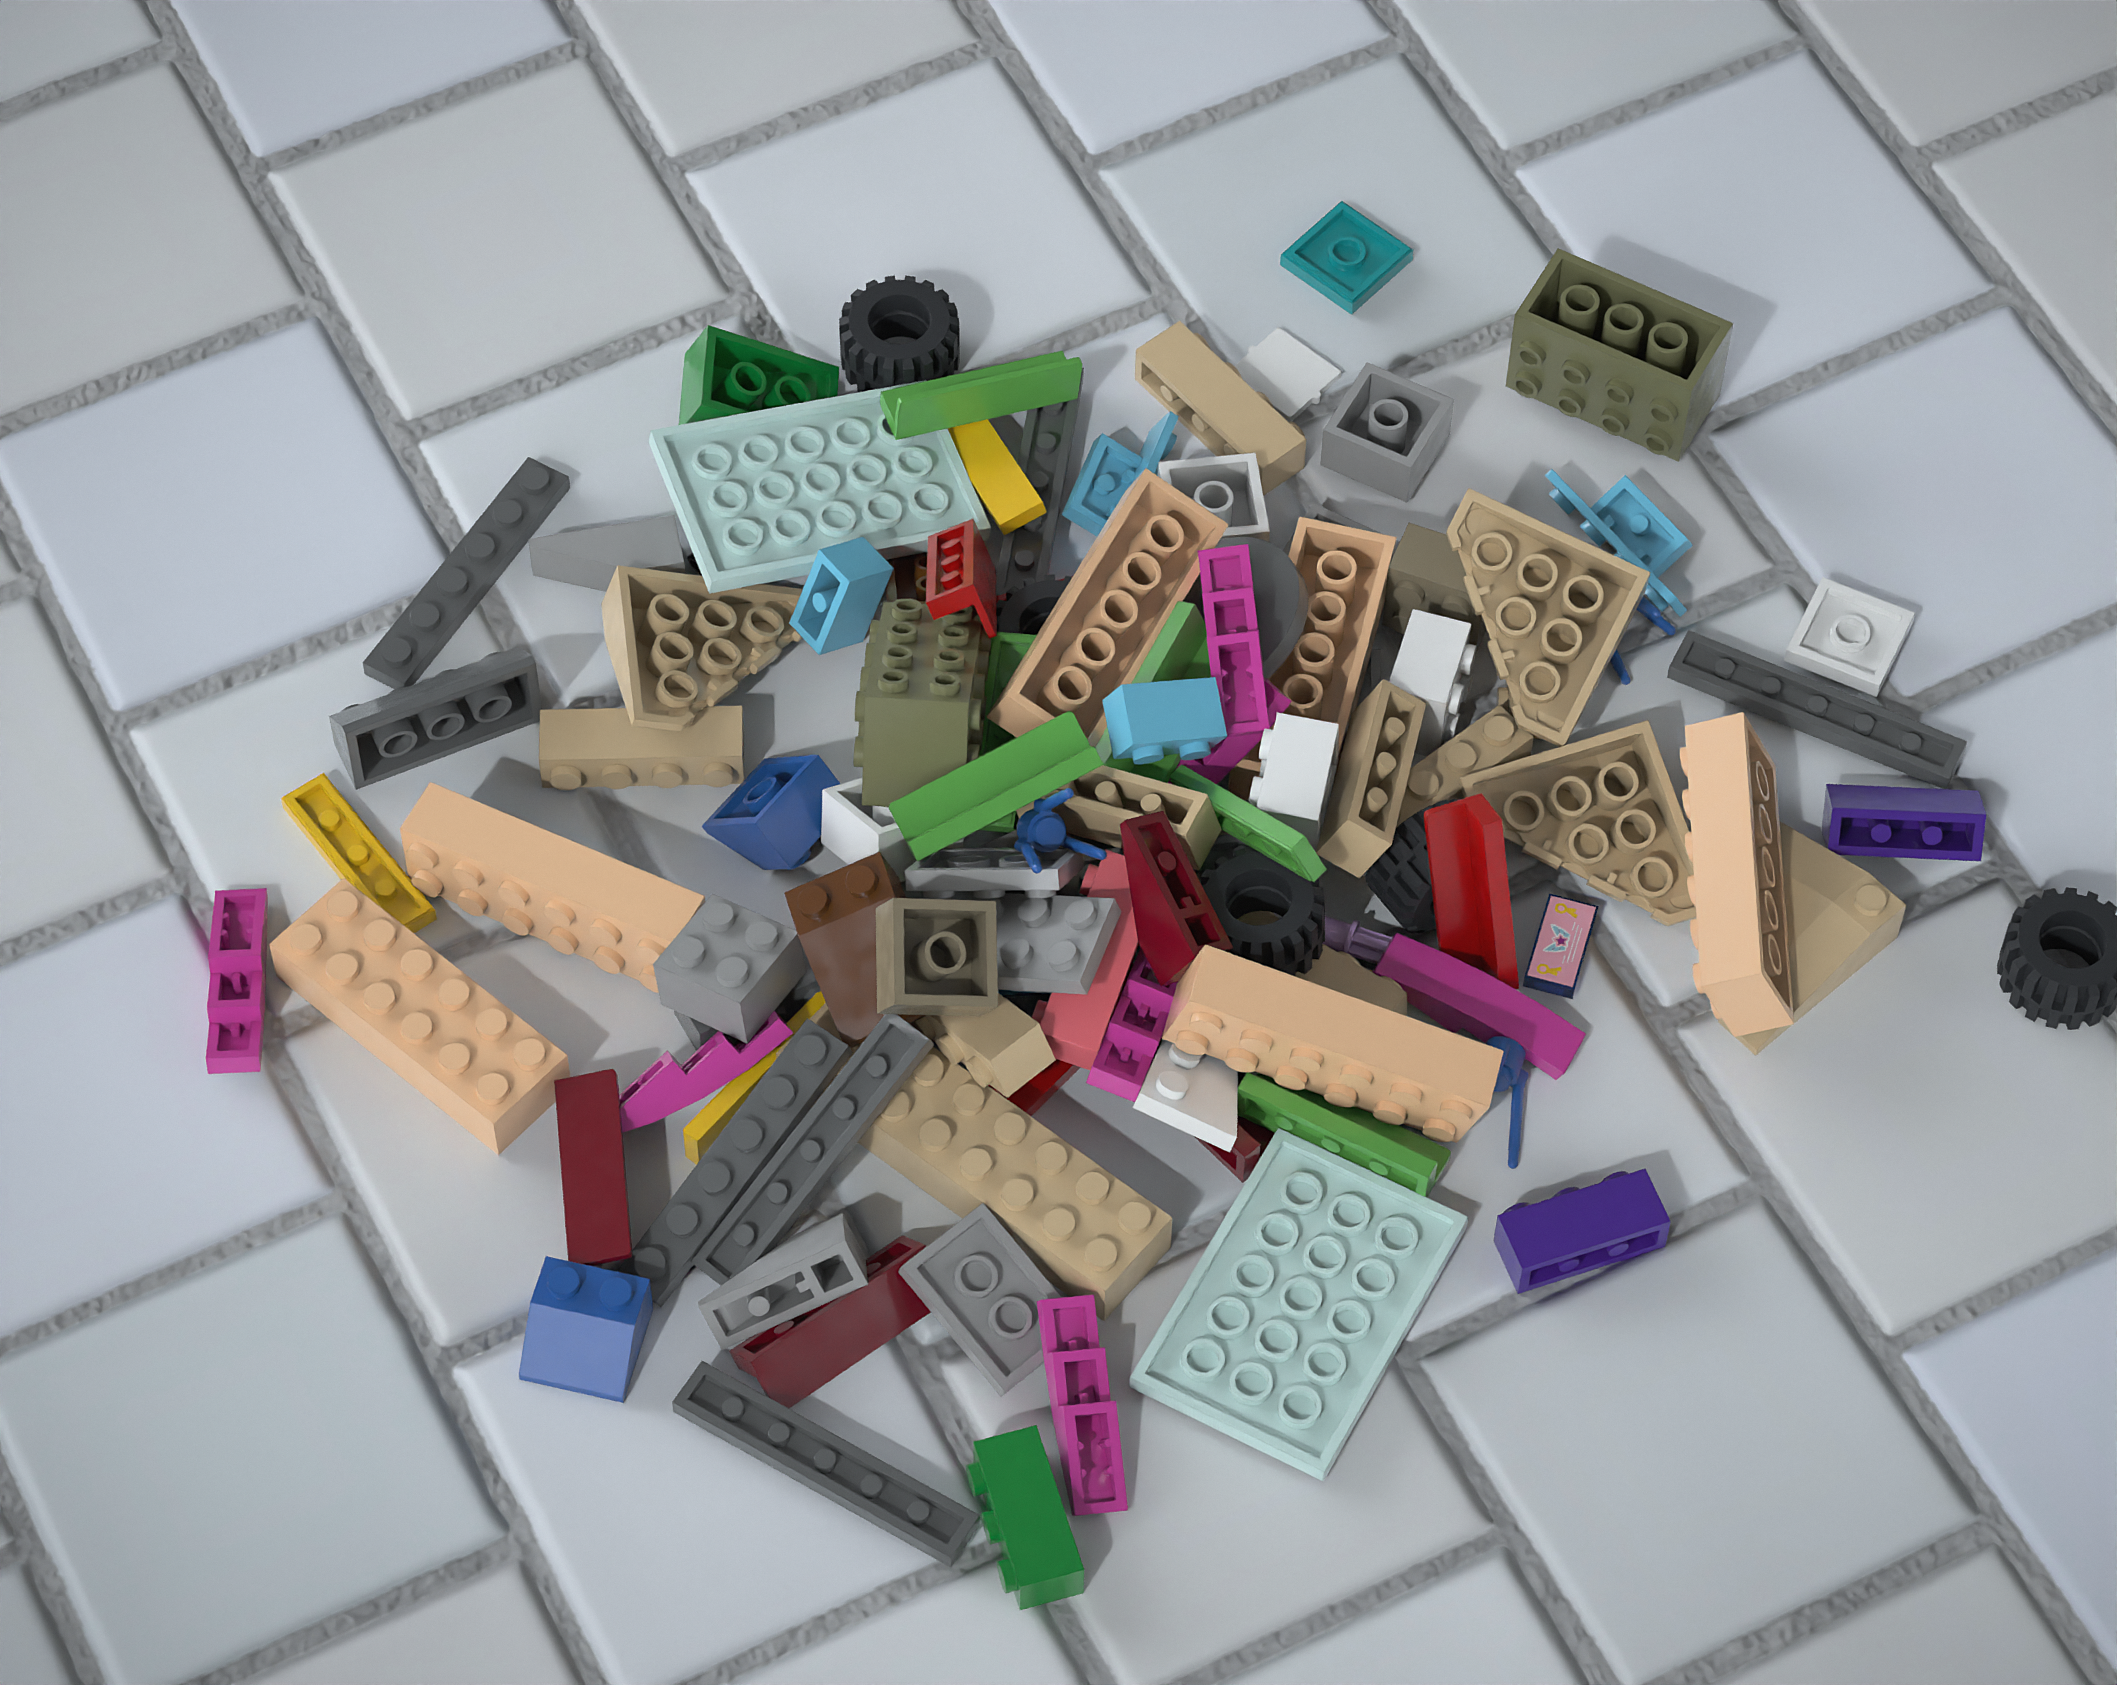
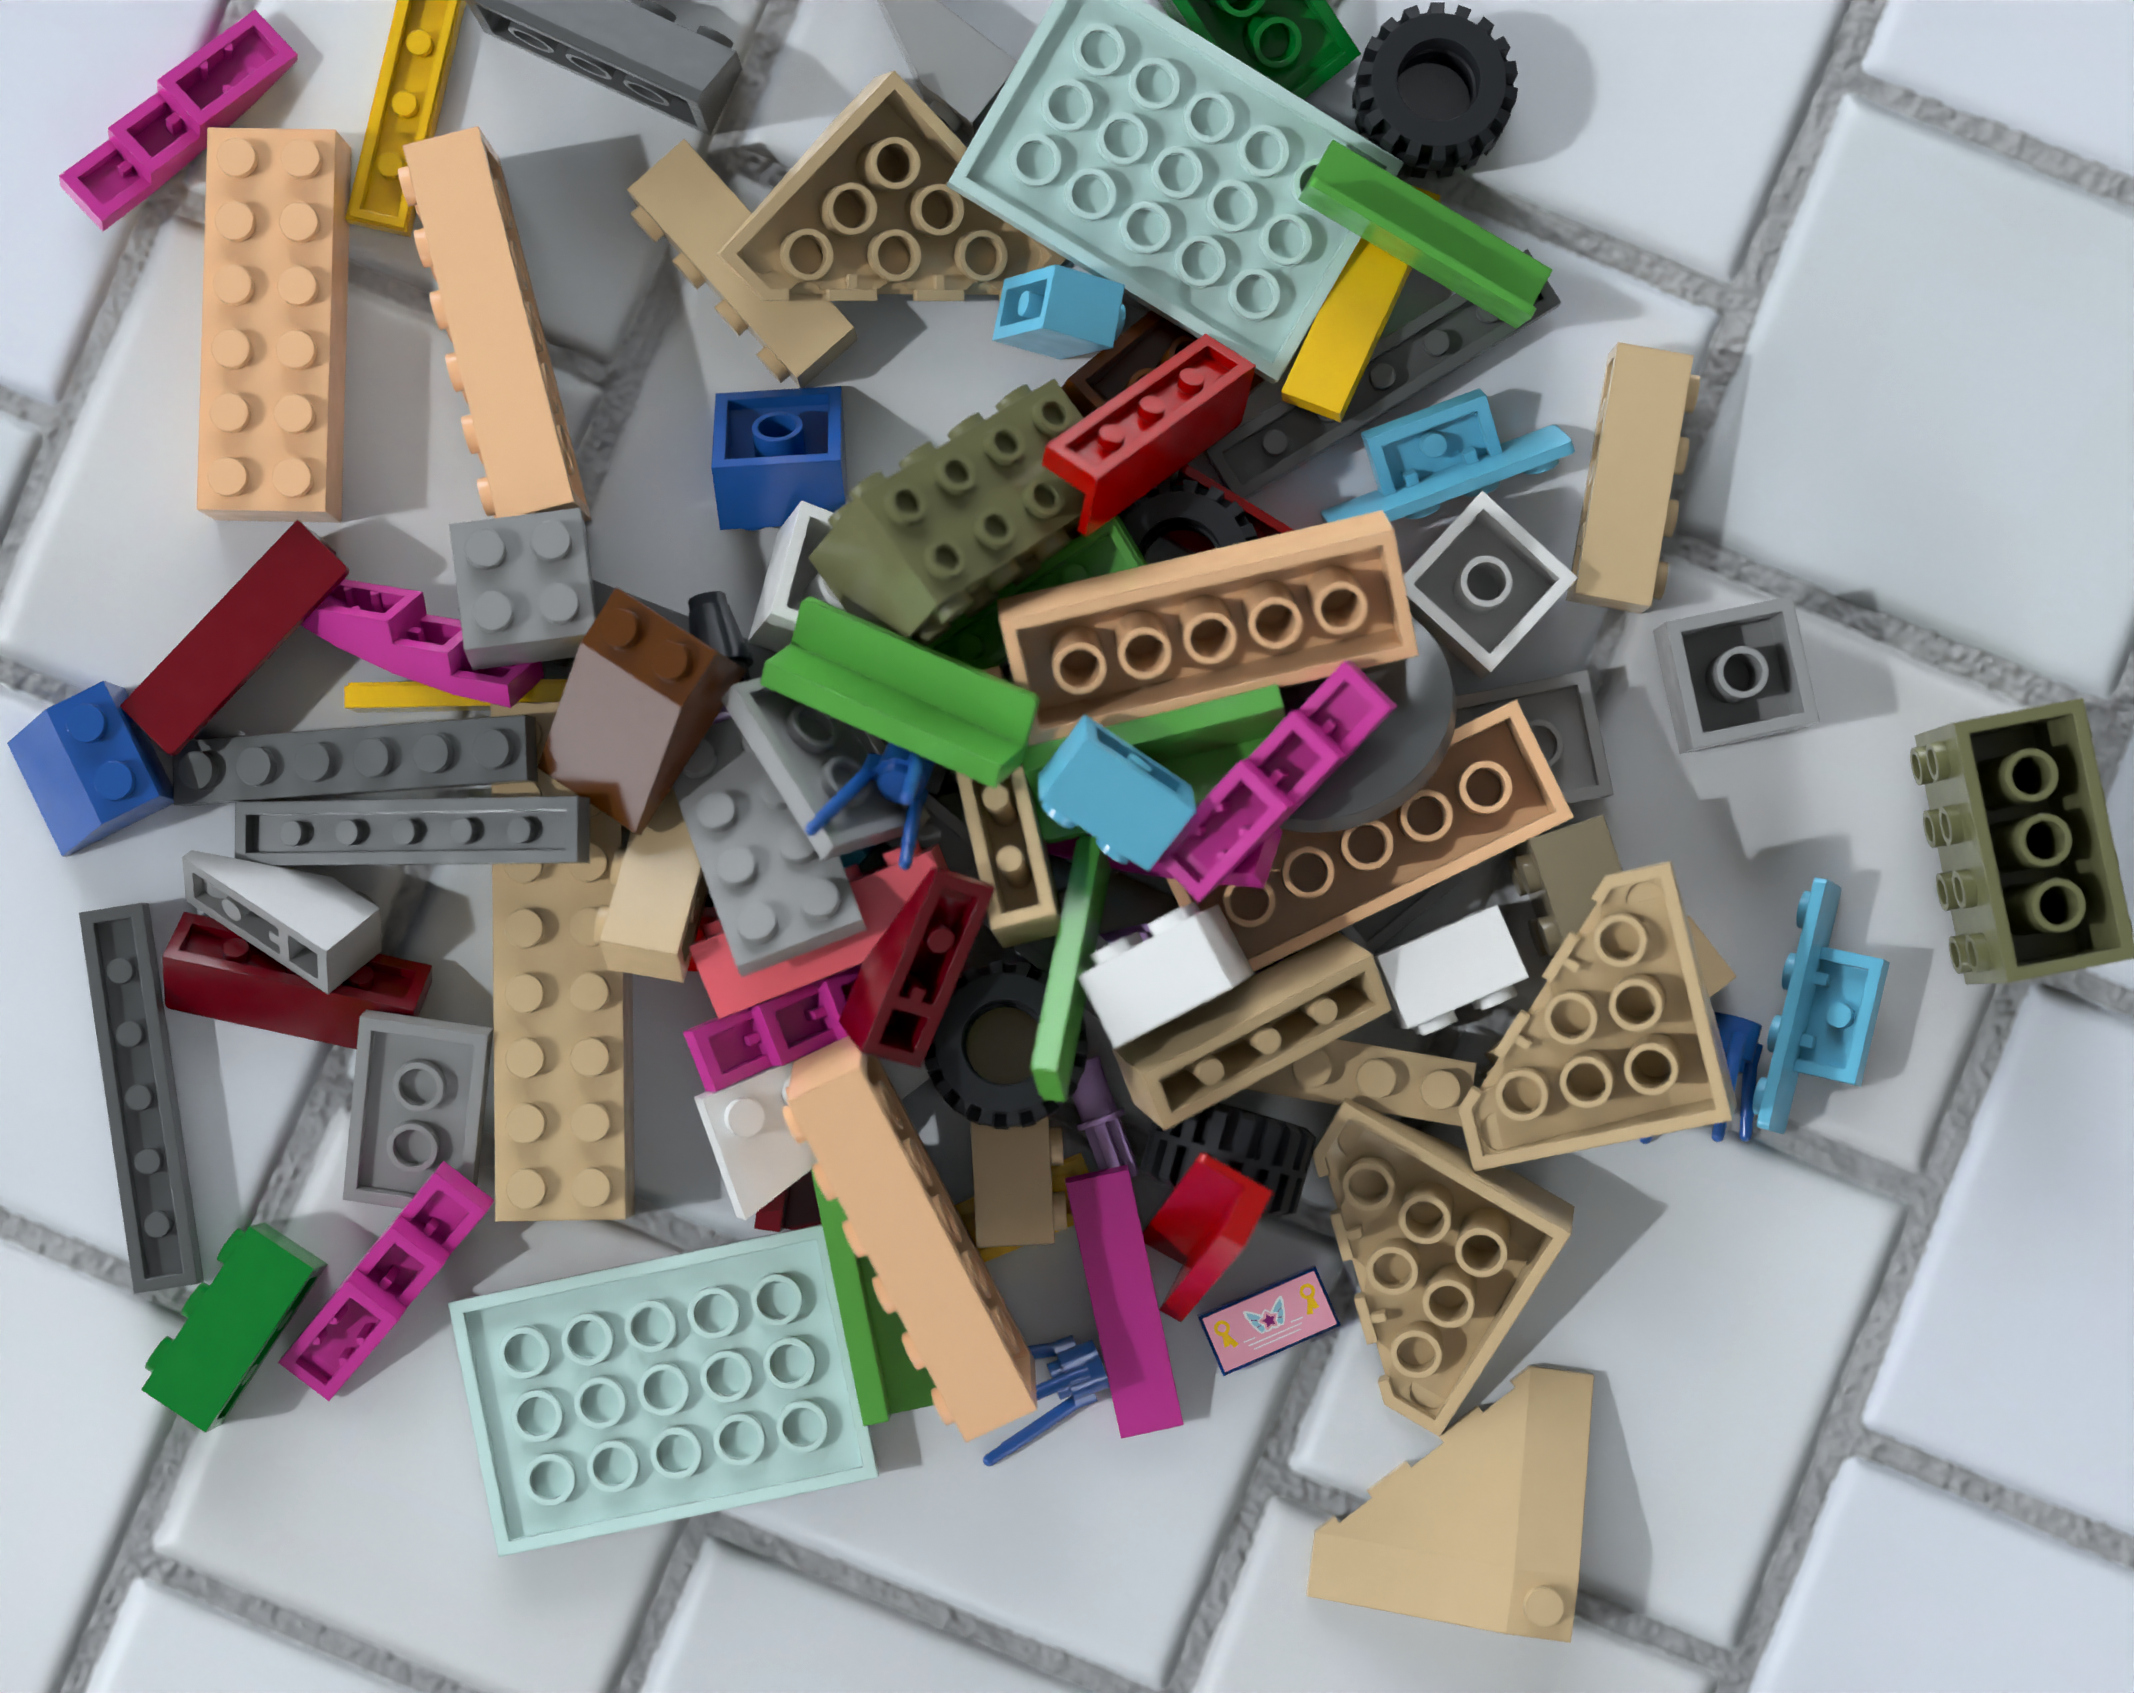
camera: 50 degrees right, 30 degrees up
dark tan brick [876,898,998,1016] -> none
white piece [1235,327,1342,422] -> none
teal tile [1280,201,1414,315] -> none
dark purple brick [1493,1168,1671,1294] -> none
dark grey plate [1667,630,1967,789] -> none
light nougat brick [1680,712,1794,1037] -> none
white plate [1784,577,1915,697] -> none
dark purple brick [1821,784,1987,861] -> none

